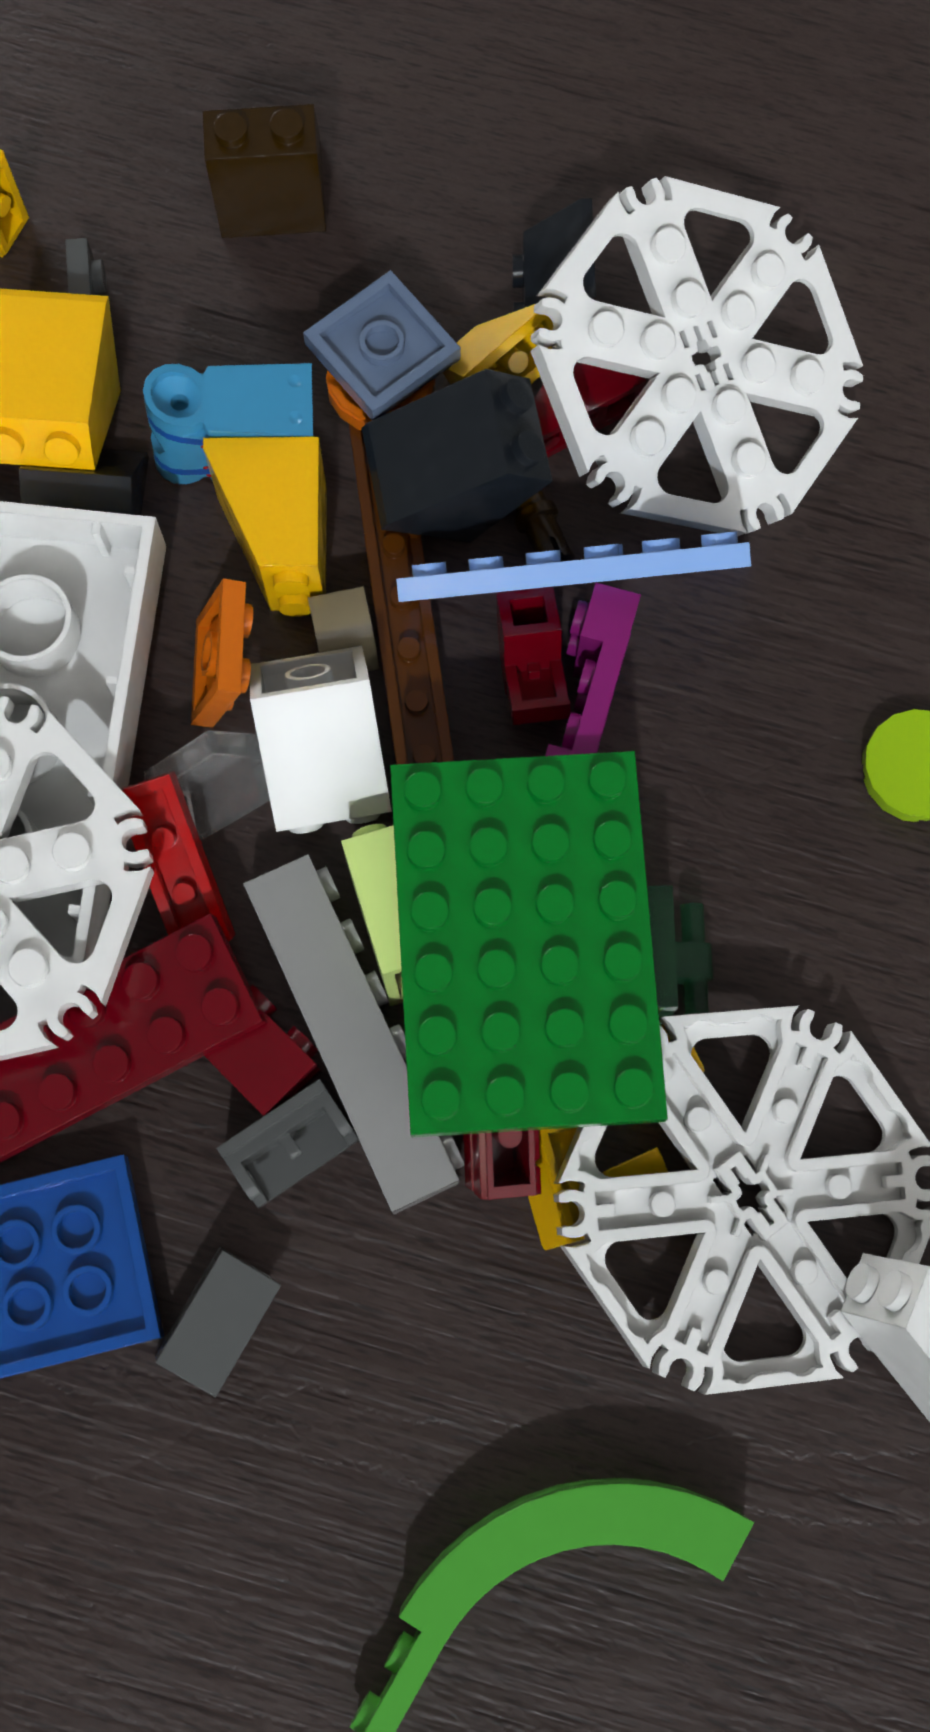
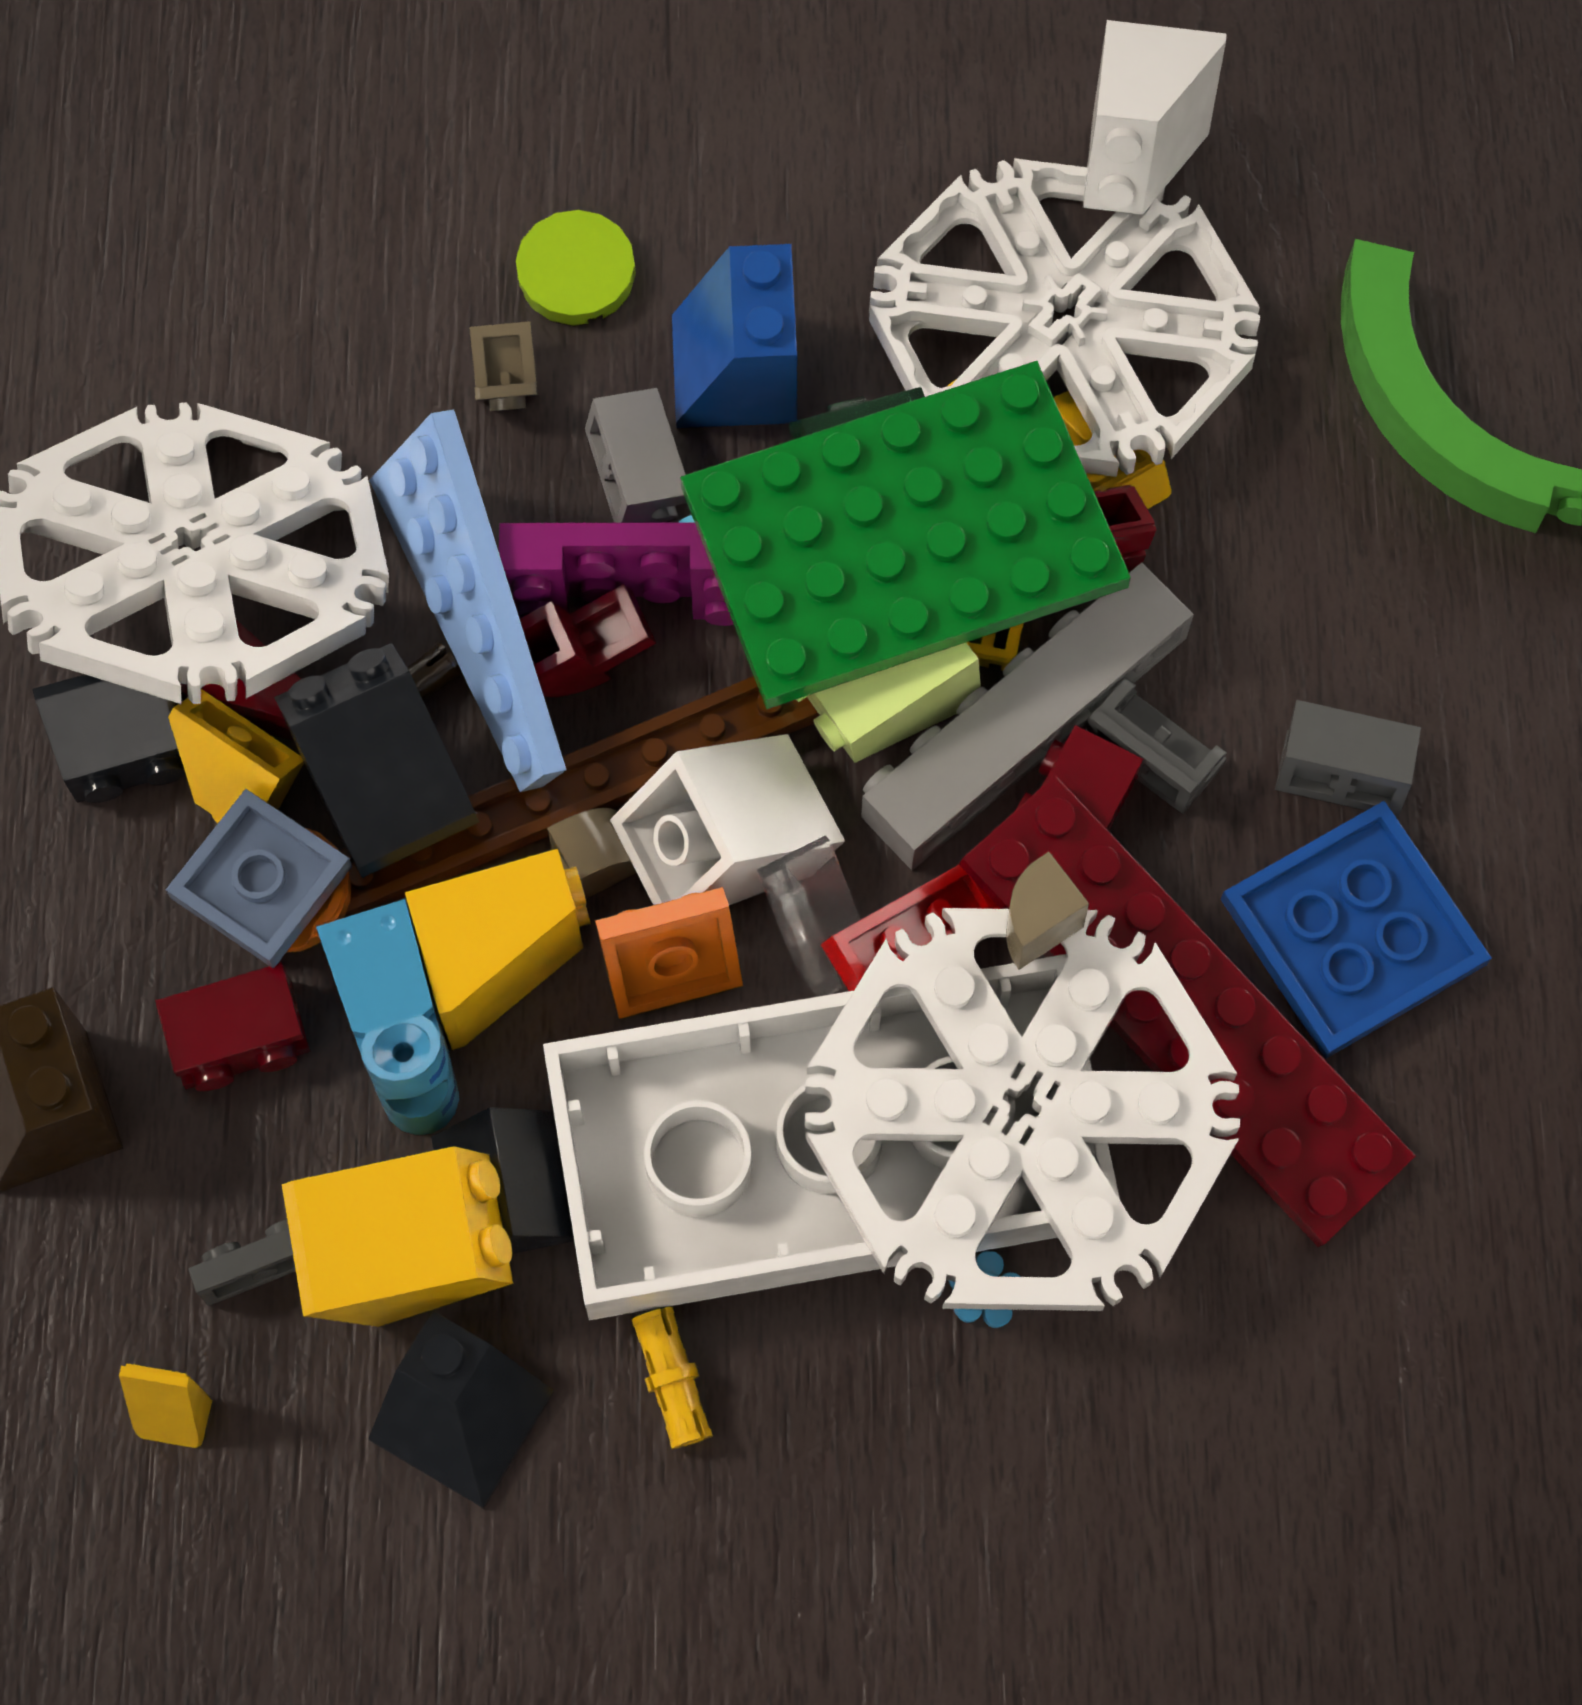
camera: 105 degrees left, 5 degrees down
none -> dark red brick [155,962,311,1092]
none -> dark tan bracket [469,321,538,411]
none -> light grey hinge [585,388,687,523]
none -> blue slope [672,244,797,428]
none -> dark tan brick [1006,852,1089,970]

